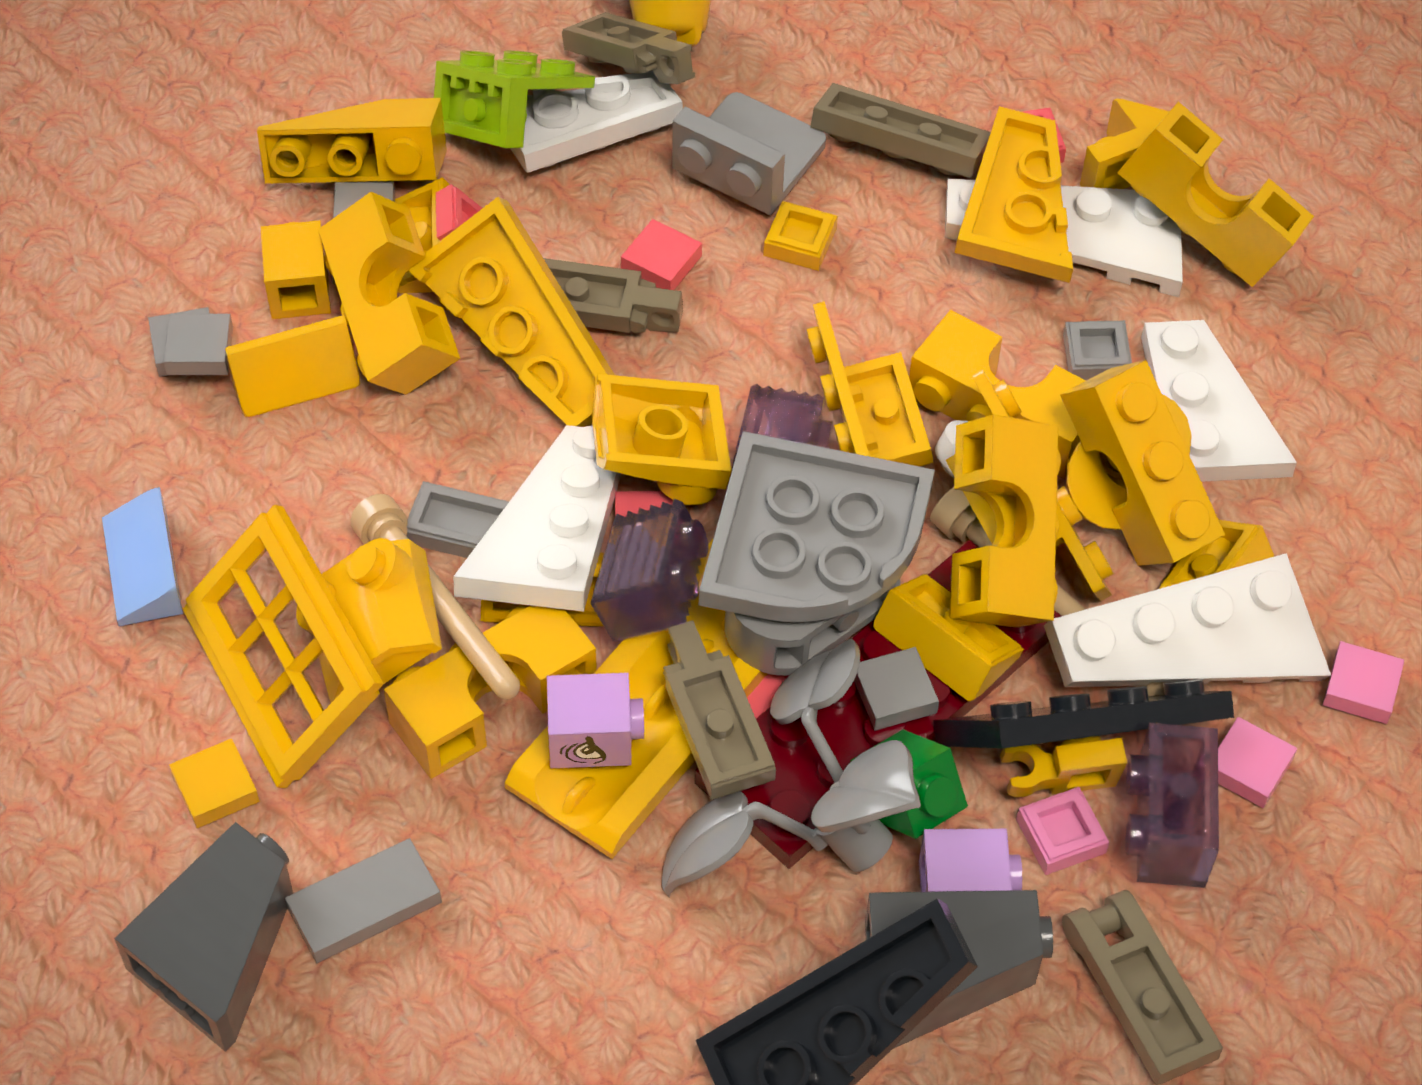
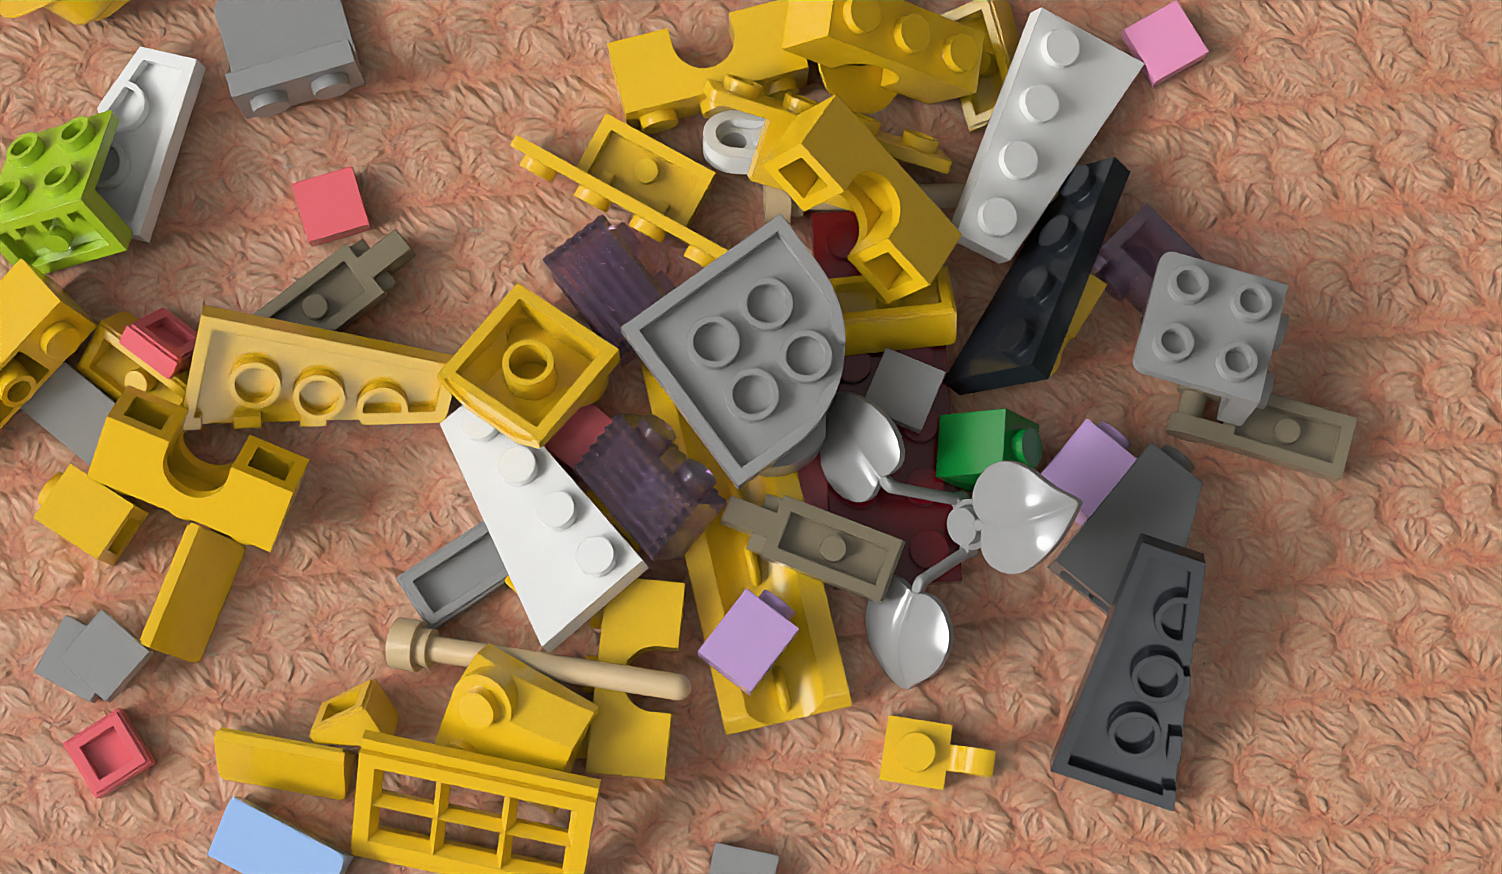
camera: 50 degrees left, 25 degrees up
dark tan hinge [562,12,695,84] -> none
yellow tile [763,201,838,271] -> none
bright pink tile [1016,787,1109,875] -> none
bright pink tile [1204,717,1298,808] -> none
none -> coral tile [62,708,157,799]
none -> yellow slope [214,727,355,800]
none -> yellow slope [309,679,399,746]
none -> yellow plate [879,715,996,790]
none -> light grey bracket [1133,252,1289,426]

